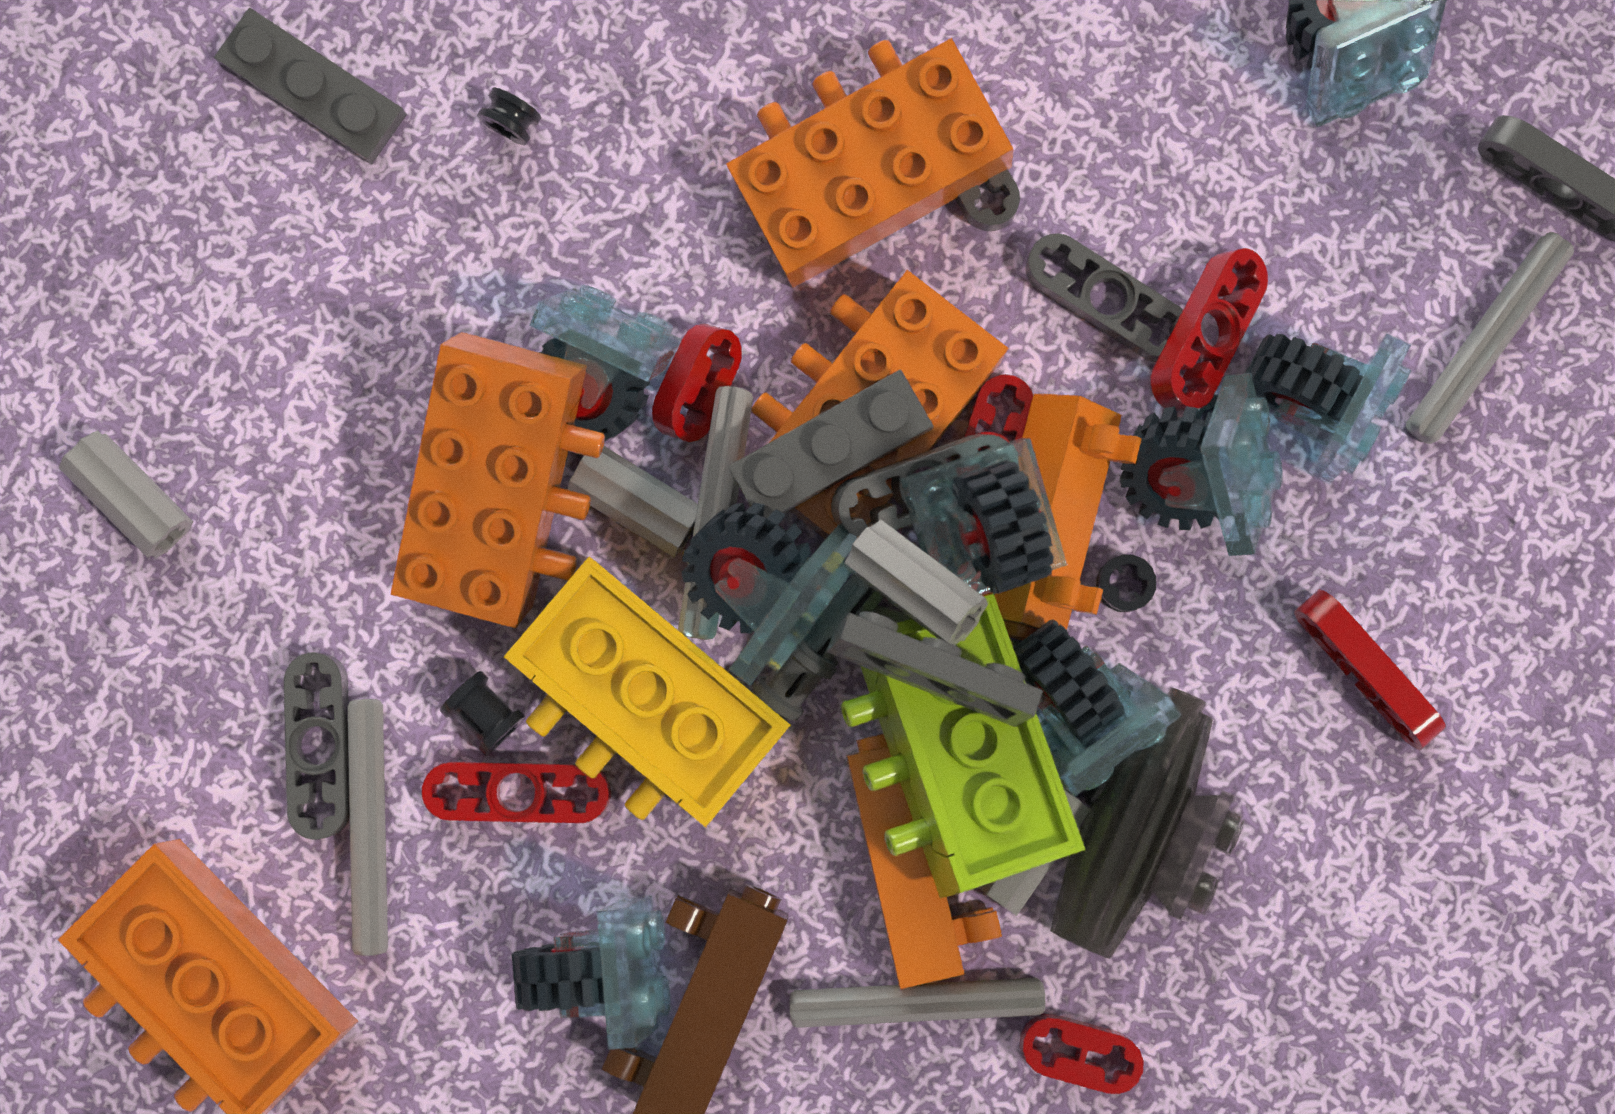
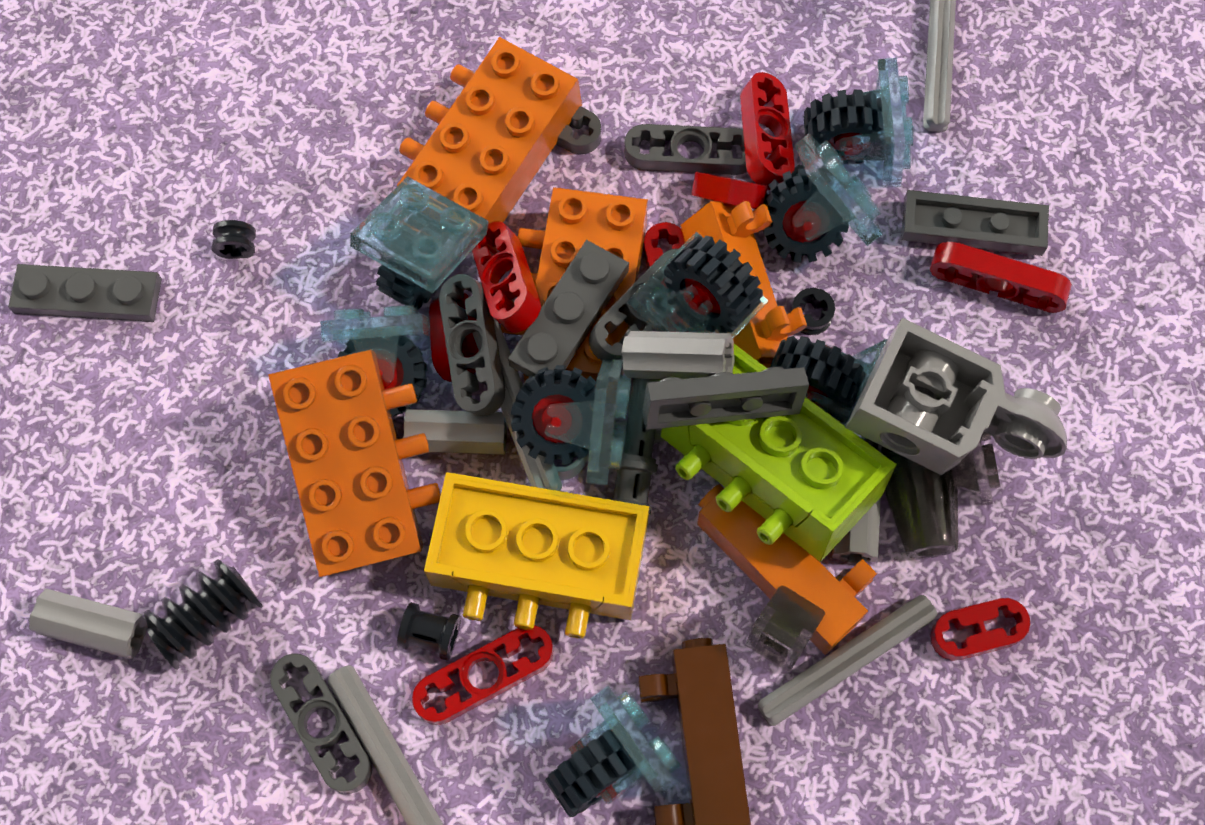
camera: 25 degrees left, 15 degrees down
none -> black piece [144,559,263,670]
none -> clear light blue plate [350,176,489,310]
none -> dark grey beam [439,274,505,416]
none -> red beam [471,221,541,333]
none -> red beam [691,172,768,209]
none -> clear smoke slope [745,585,825,673]
none -> light grey brick [845,318,1067,475]
none -> dark grey plate [901,190,1049,256]

